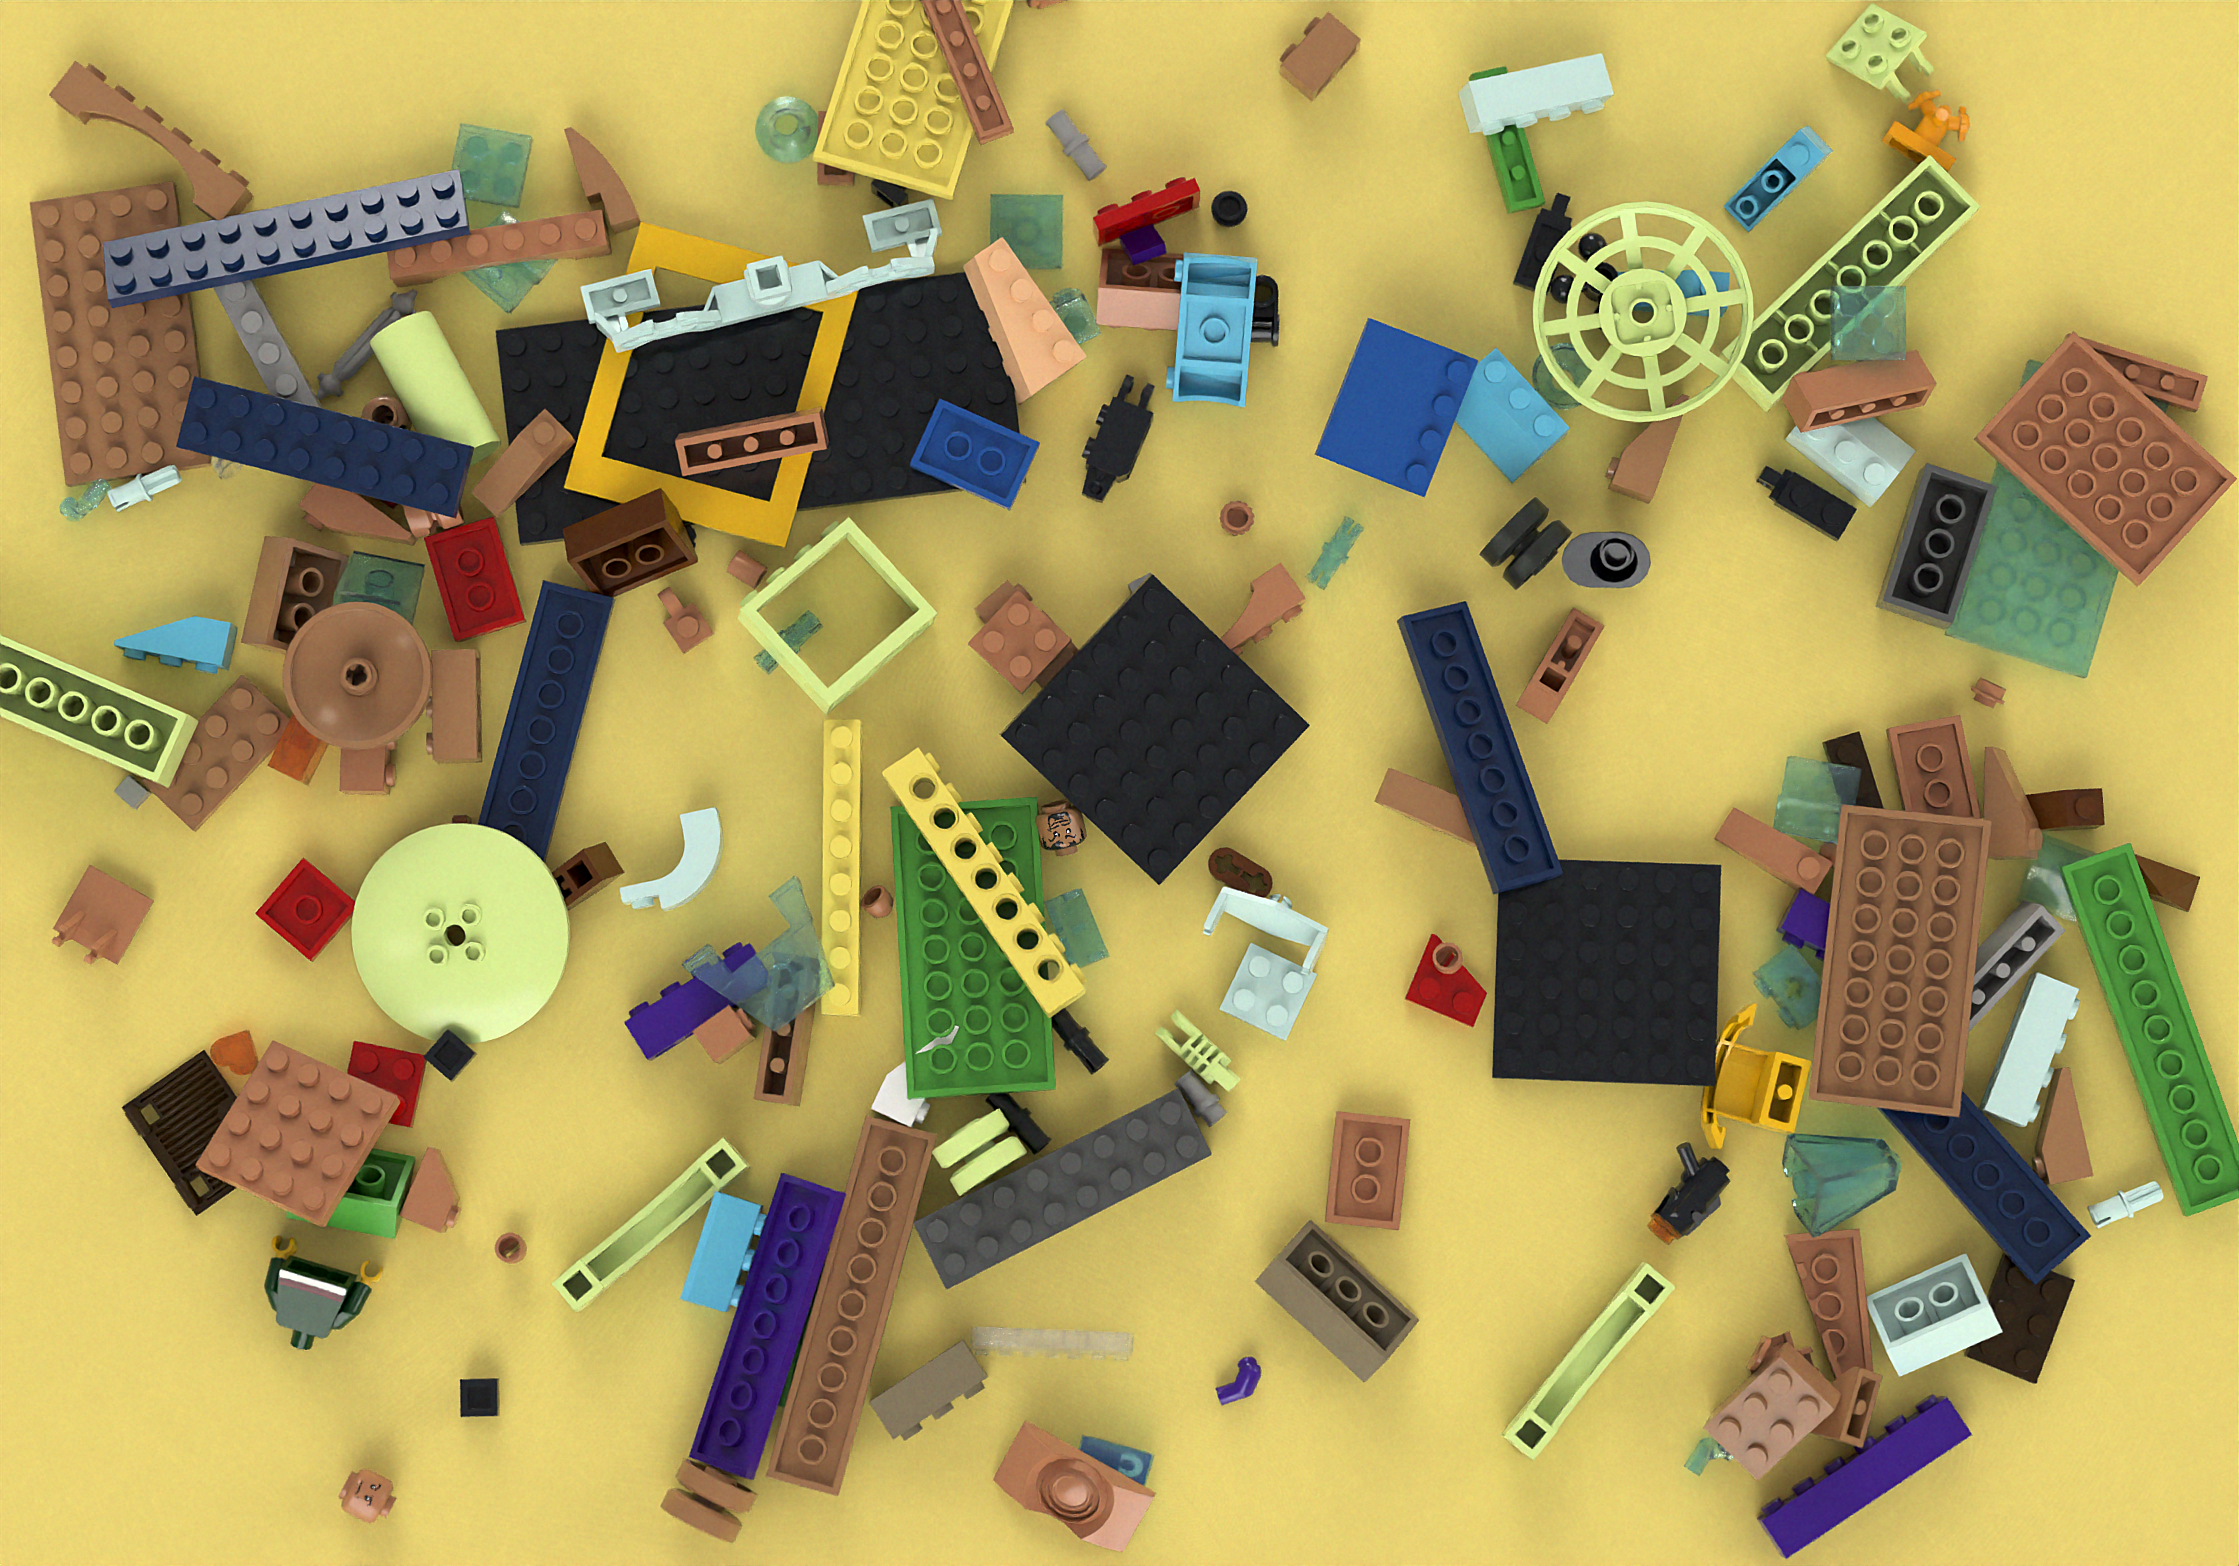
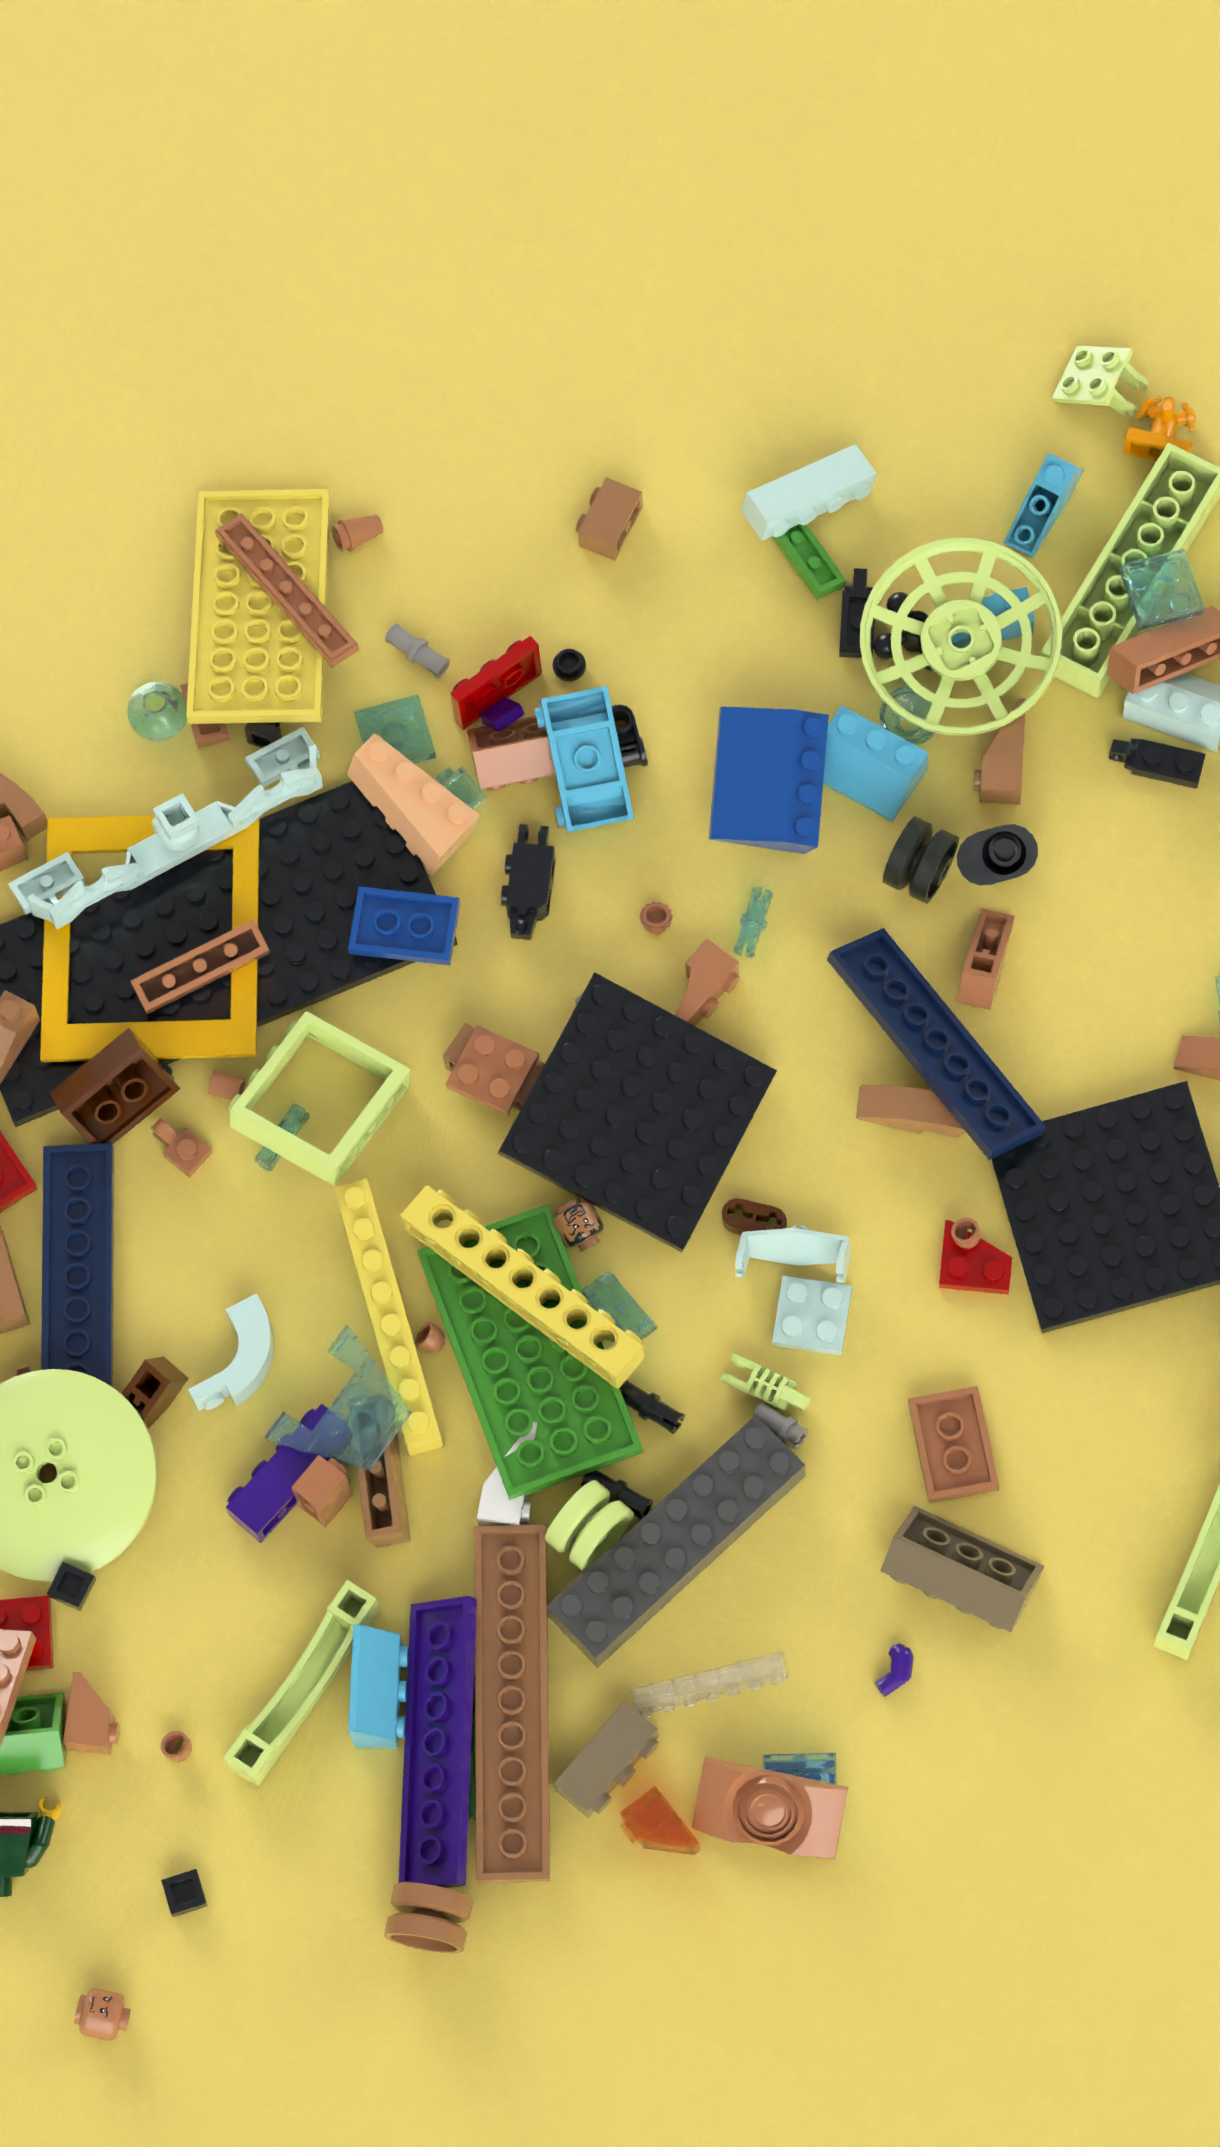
camera: 10 degrees left, 15 degrees down
none -> clear orange slope [619,1786,700,1855]

